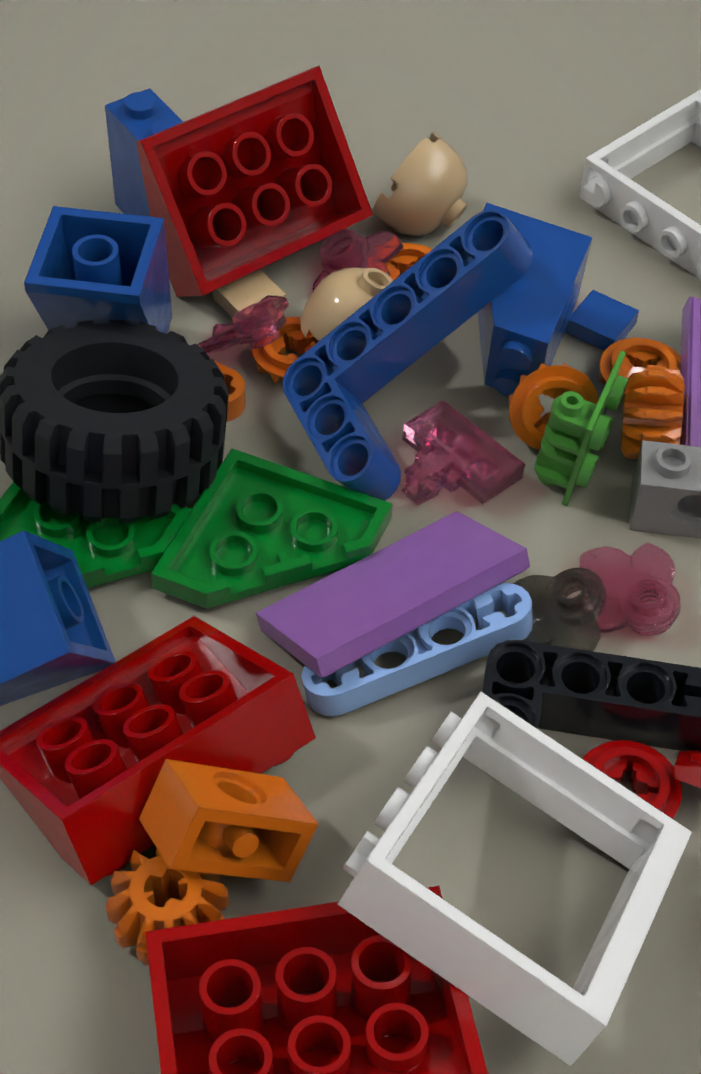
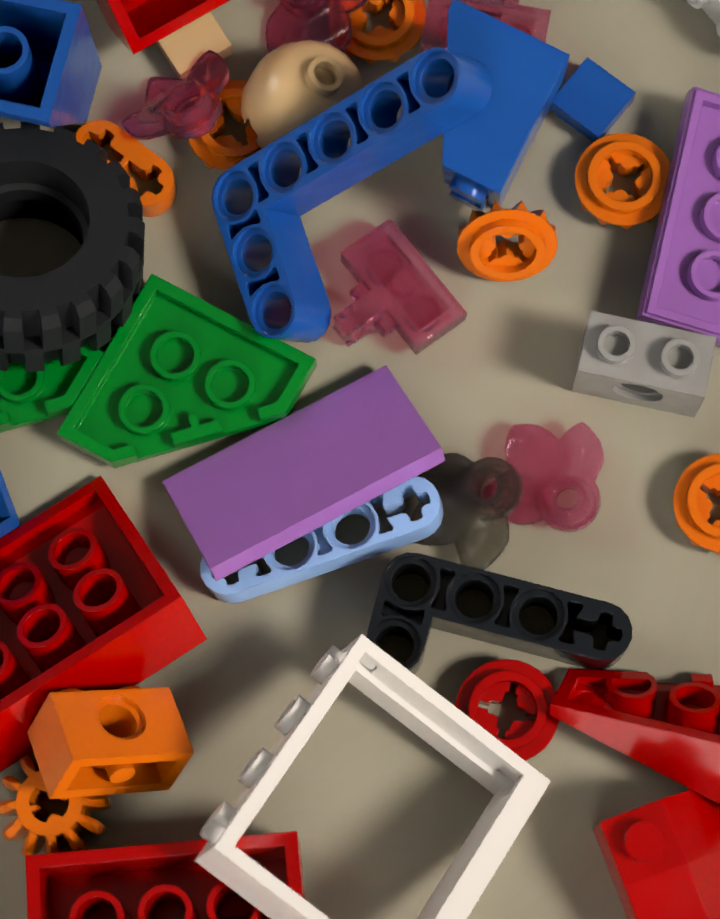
camera: 10 degrees right, 25 degrees up
bright green hinge [534,351,629,506] -> none
orange gear [620,365,685,459] -> none

